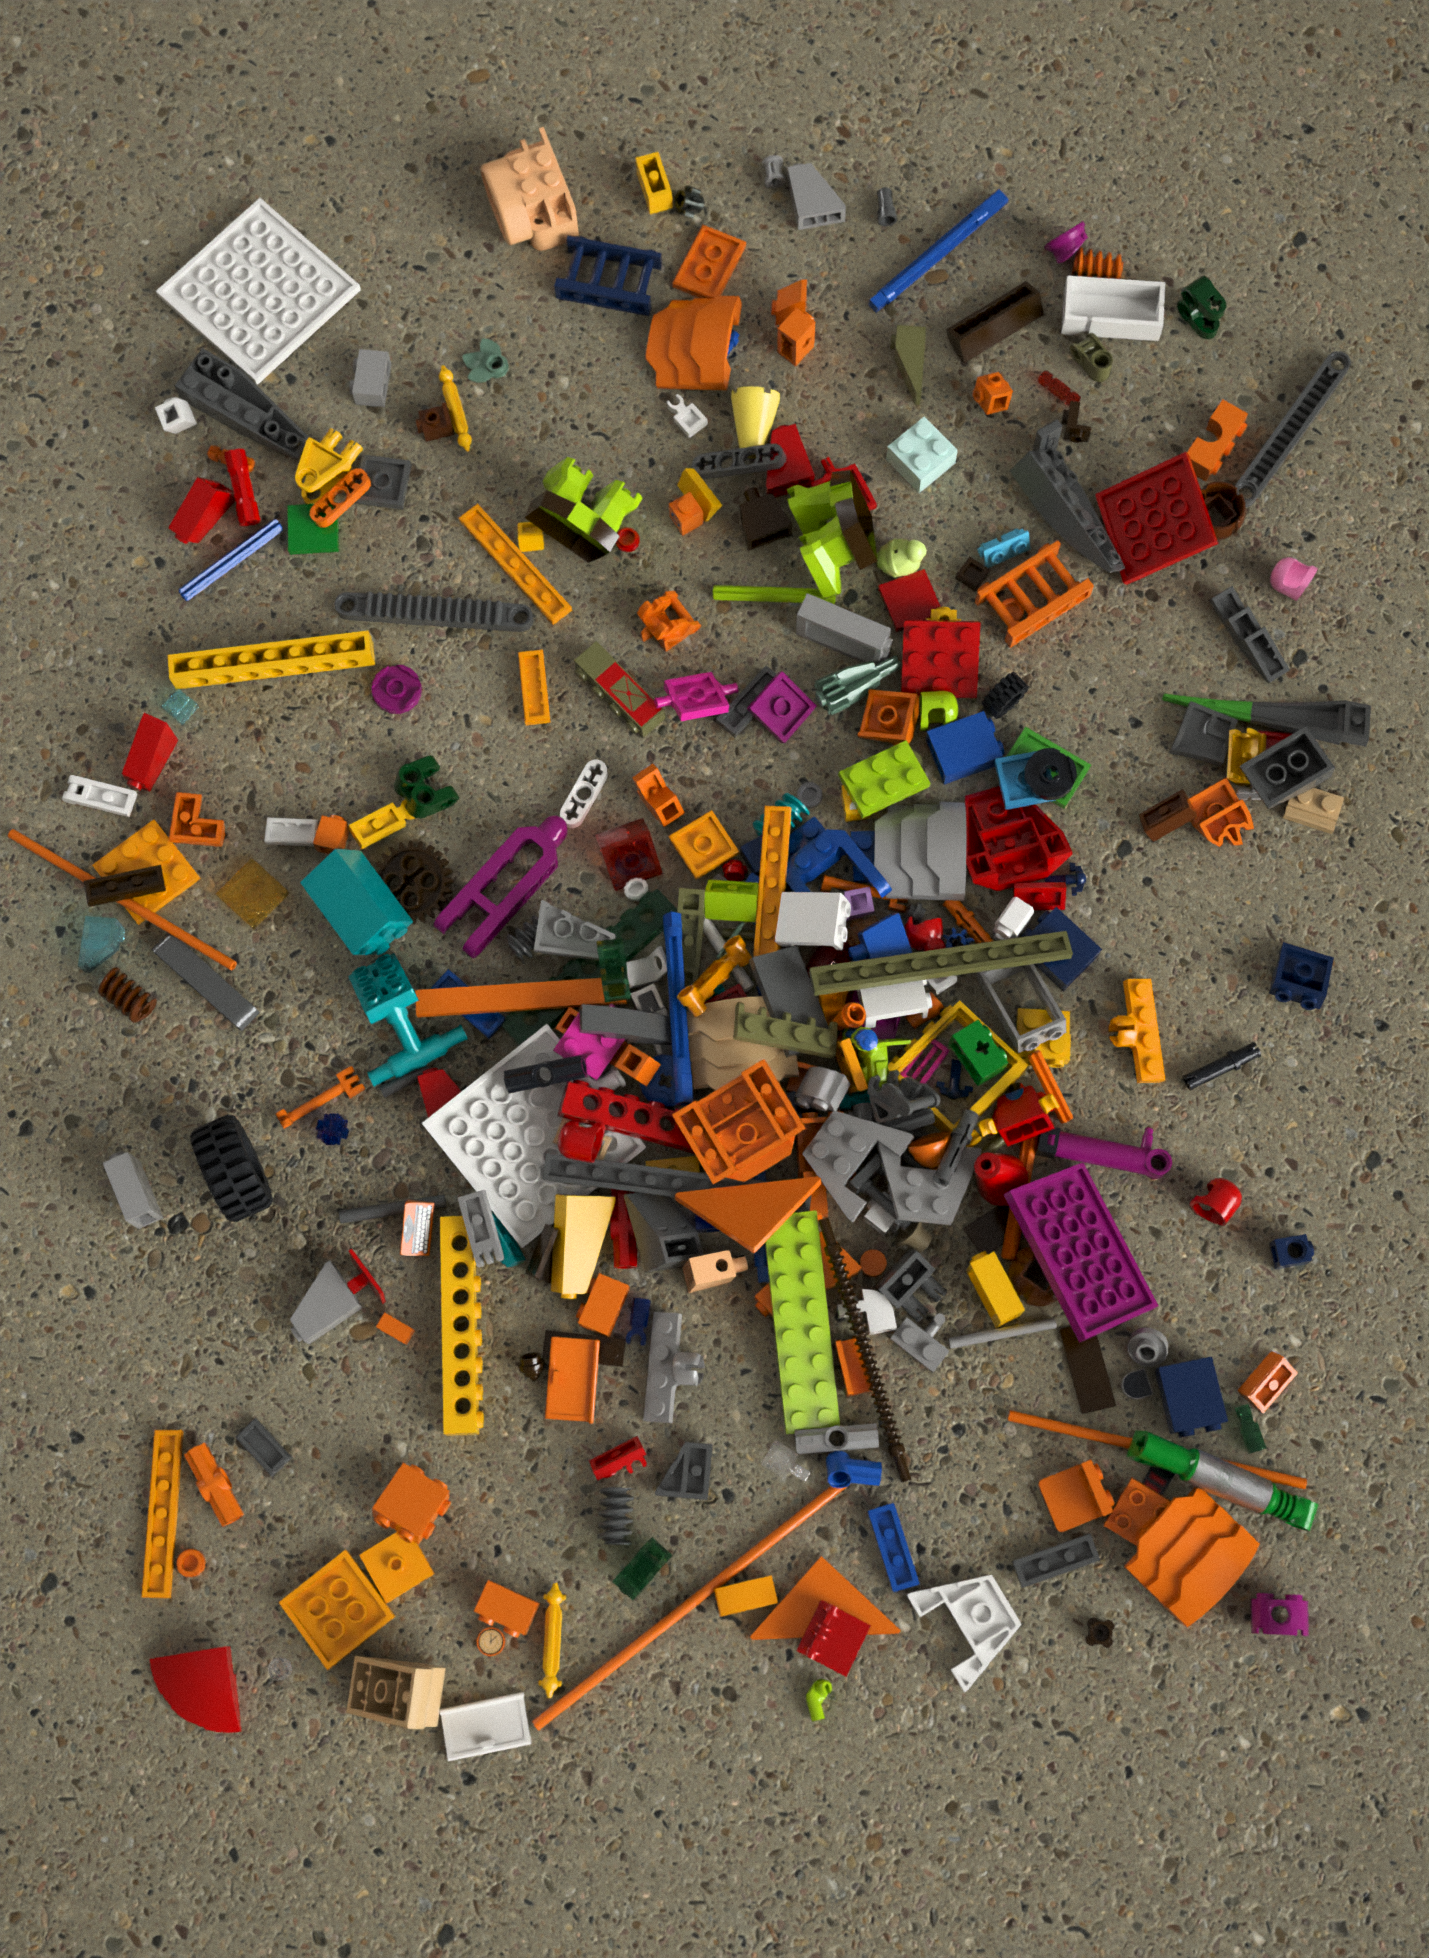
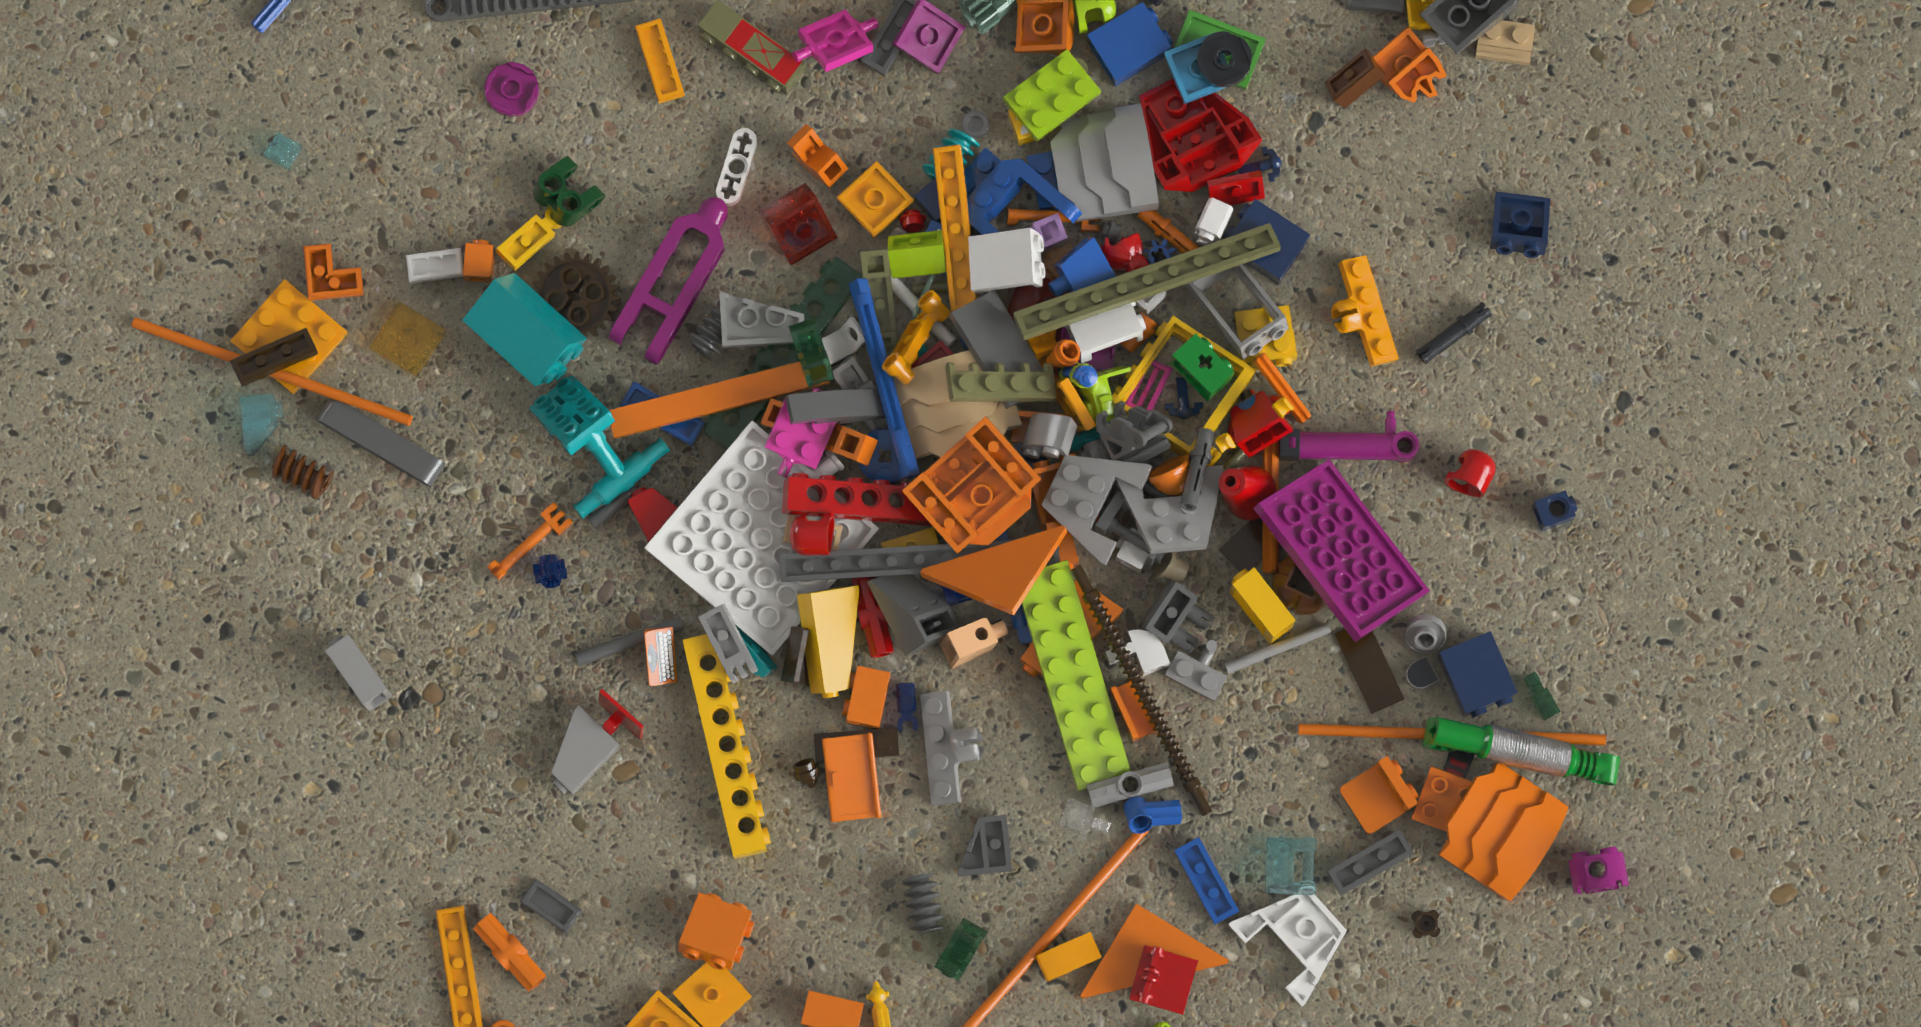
camera: 15 degrees left, 5 degrees up
white plate [62,775,137,817] -> none
red slope [122,713,178,792] -> none
yellow brick [168,630,375,689] -> none
black tyre [190,1114,273,1222] -> none
orange piece [376,1312,415,1345] -> none
black piece [504,1054,587,1094] -> none
red plate [589,1436,647,1481] -> none
white piece [624,878,648,901] -> none
orange tile [860,1249,887,1277] -> none
orange slope [1238,1351,1298,1414] -> none
none -> clear light blue plate [1265,837,1317,895]

